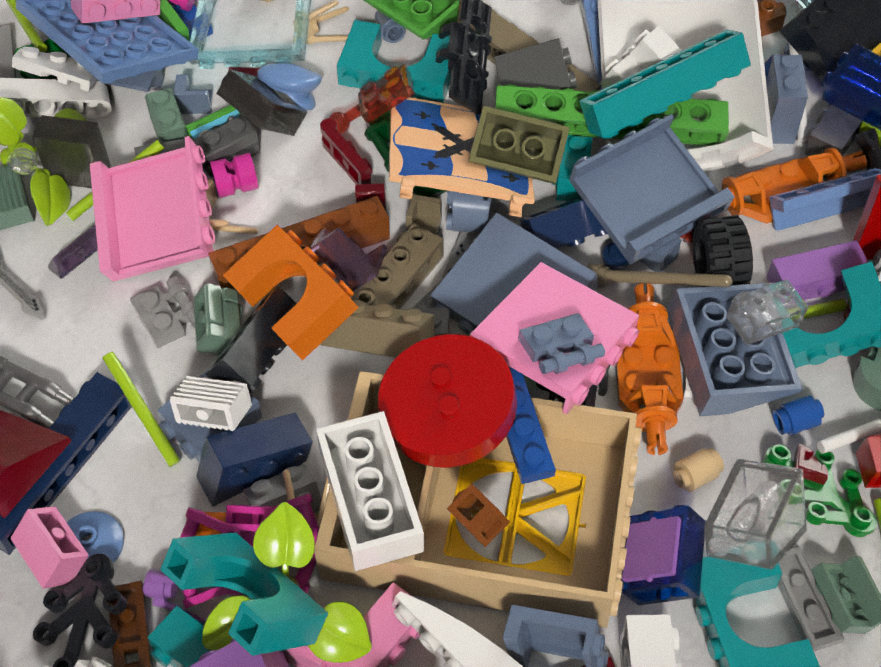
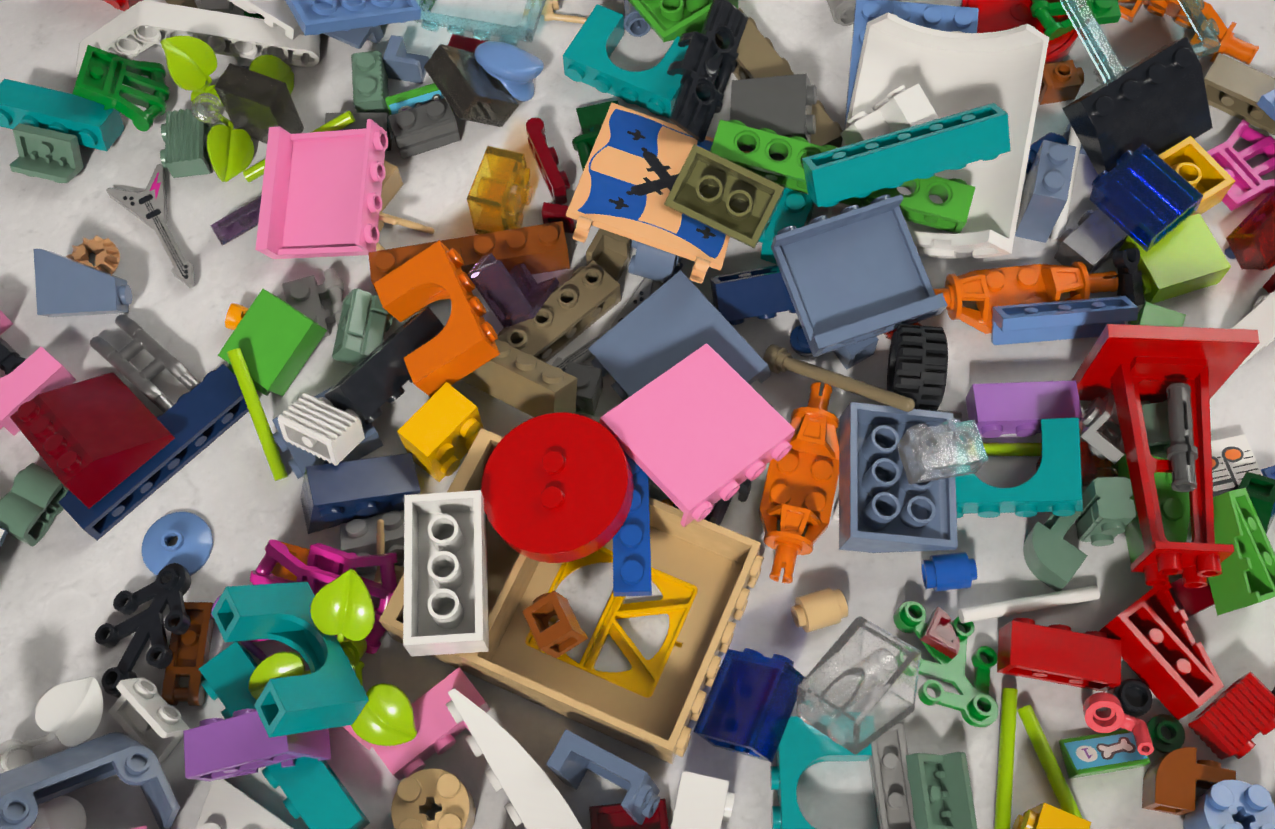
camera: 15 degrees right, 10 degrees up
bright pink brick [10,506,89,589] -> none
dark pink wheel [210,153,259,198] -> none
clear red plate [329,64,415,134] -> none
sand blue plate [518,313,605,374] -> none
medium lavender piece [622,516,681,582] -> none
none -> bright green brick [218,289,327,396]
none -> light orange hinge [225,303,248,330]
none -> yellow brick [397,382,484,482]
none -> clear yellow brick [467,146,533,234]

